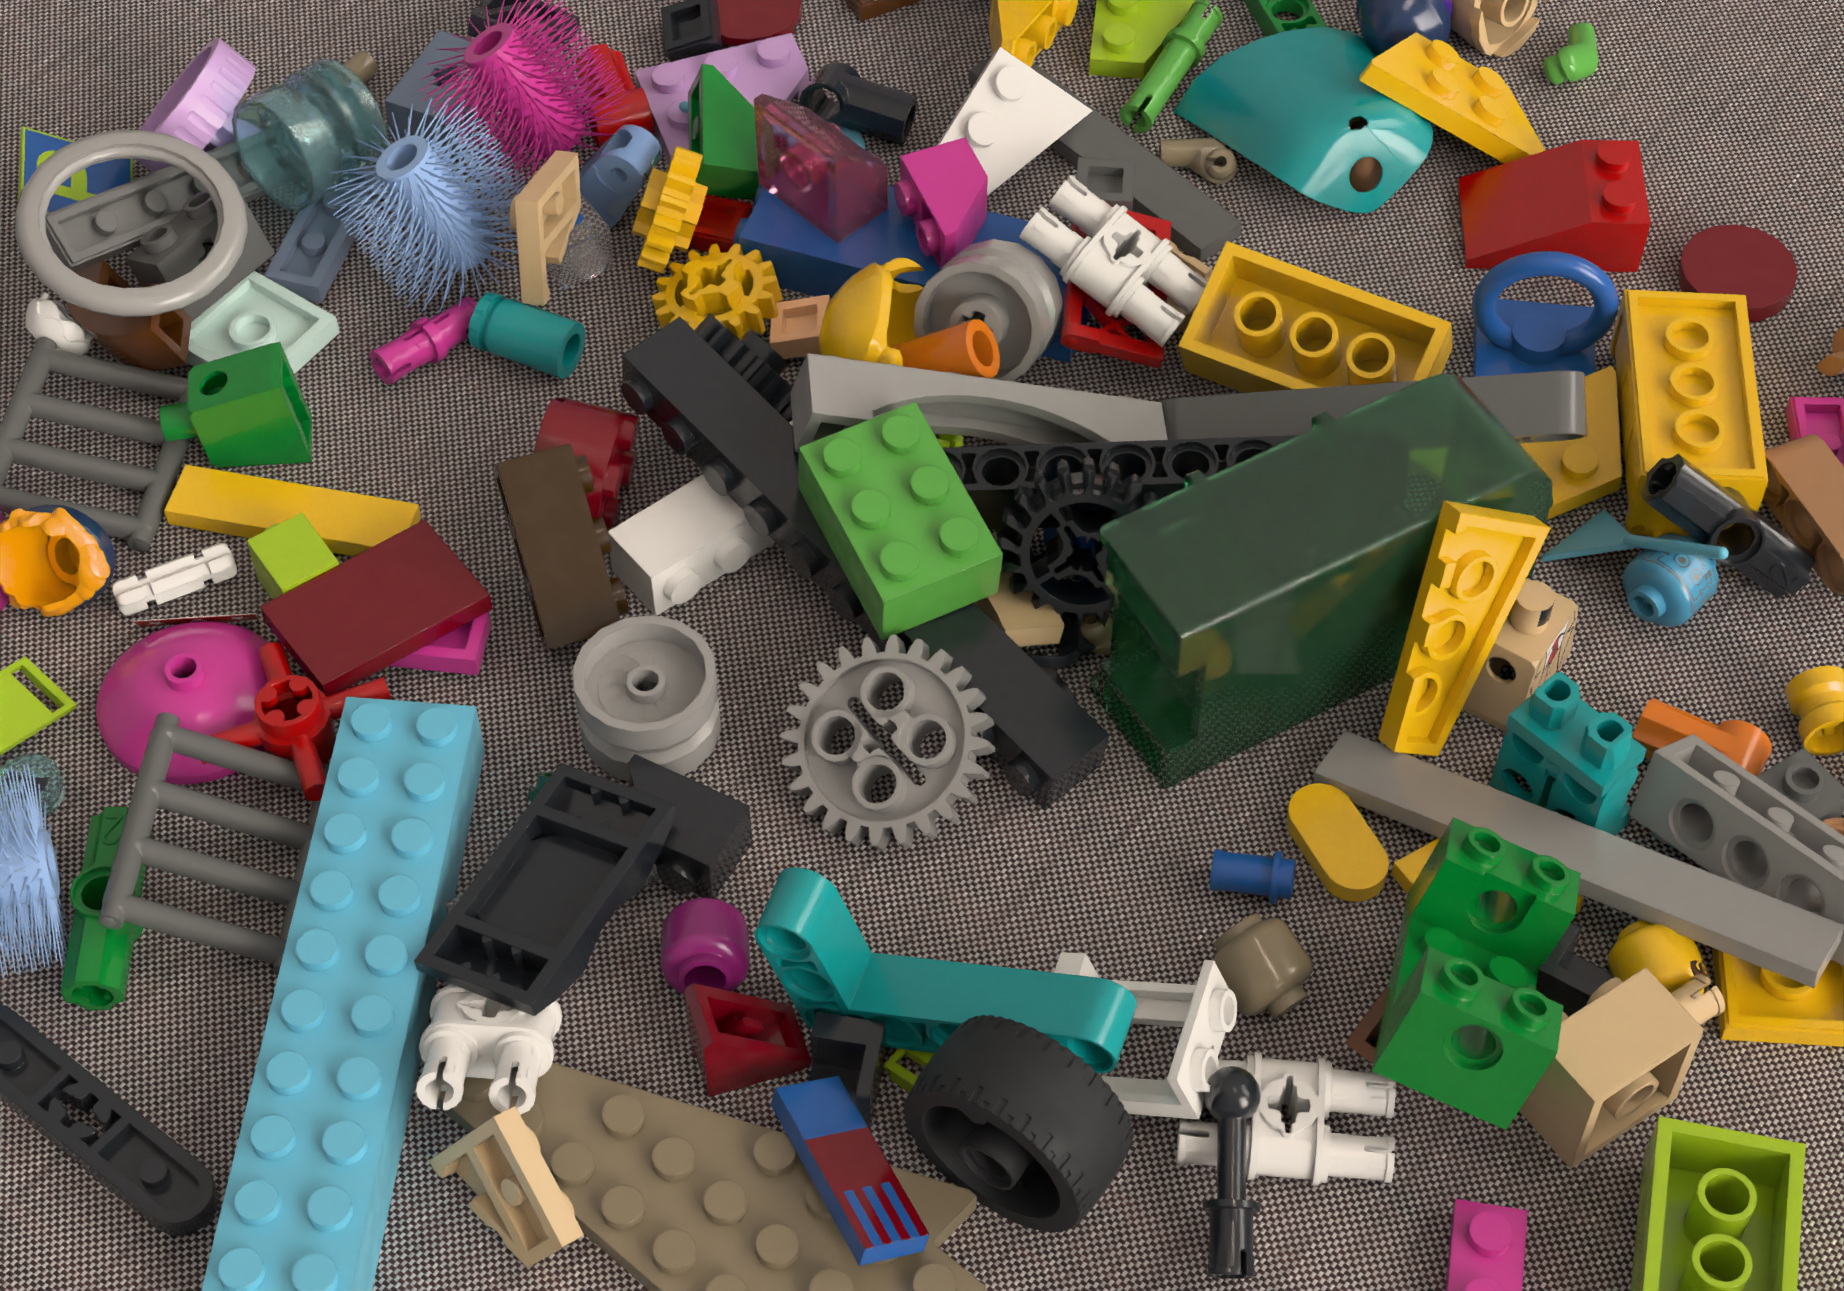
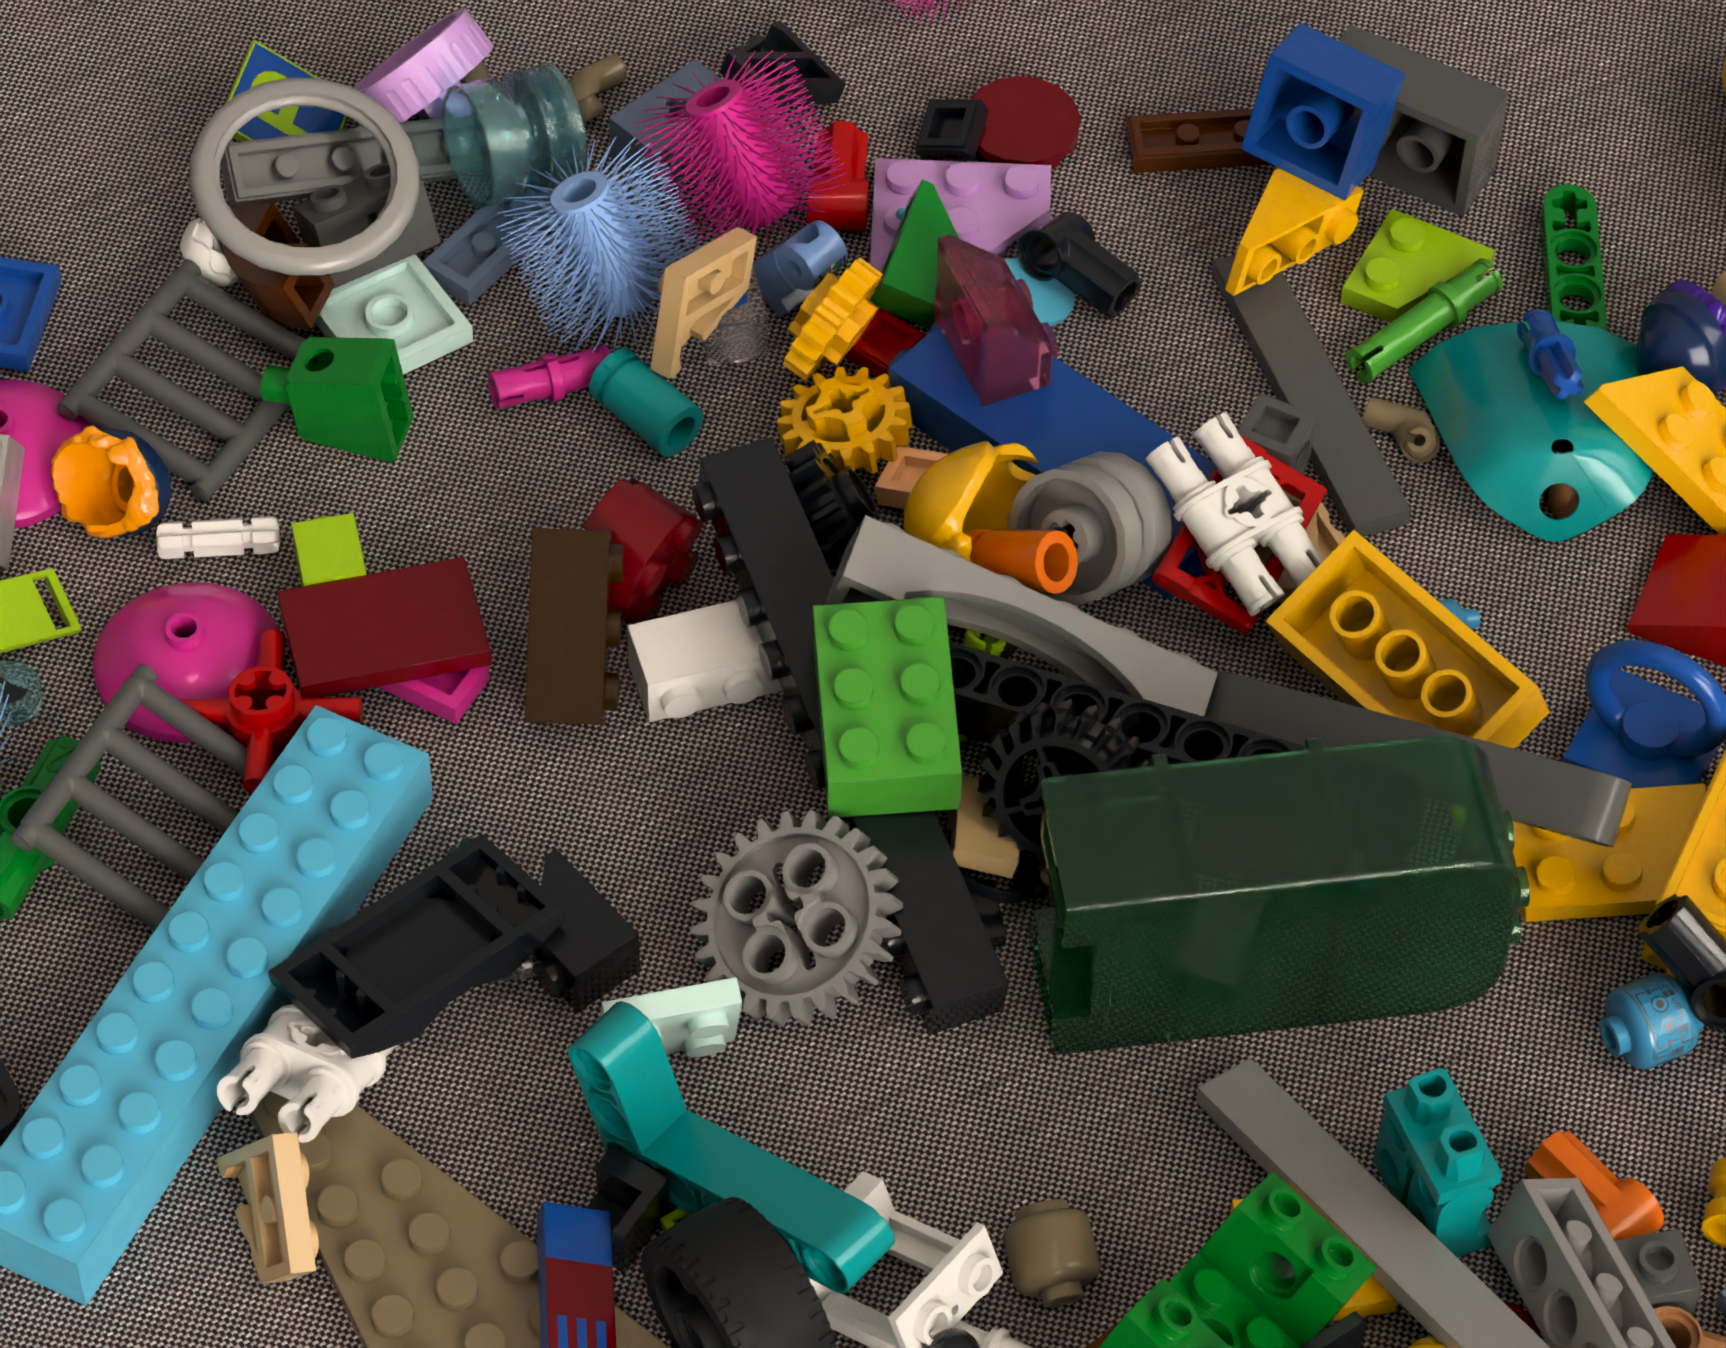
camera: 20 degrees right, 0 degrees up
red sticker [133,613,260,627] -> none
yellow tile [164,464,421,556] -> none
light grey wheel [573,615,721,781] -> none
magenta head [660,898,750,994] -> none
dark red slope [684,983,812,1098] -> none
dark pink slope [894,137,988,269] -> none
white wing [936,47,1093,196] -> none
blue pin [1210,849,1296,905] -> none
yellow tile [1286,783,1389,902] -> none
yellow wing [1378,500,1551,756] -> none
tan torso [1462,578,1579,732] -> none
medium azure piece [1542,509,1729,562] -> none
none -> light aqua plate [600,977,742,1057]
none -> blue axle [1517,309,1584,400]

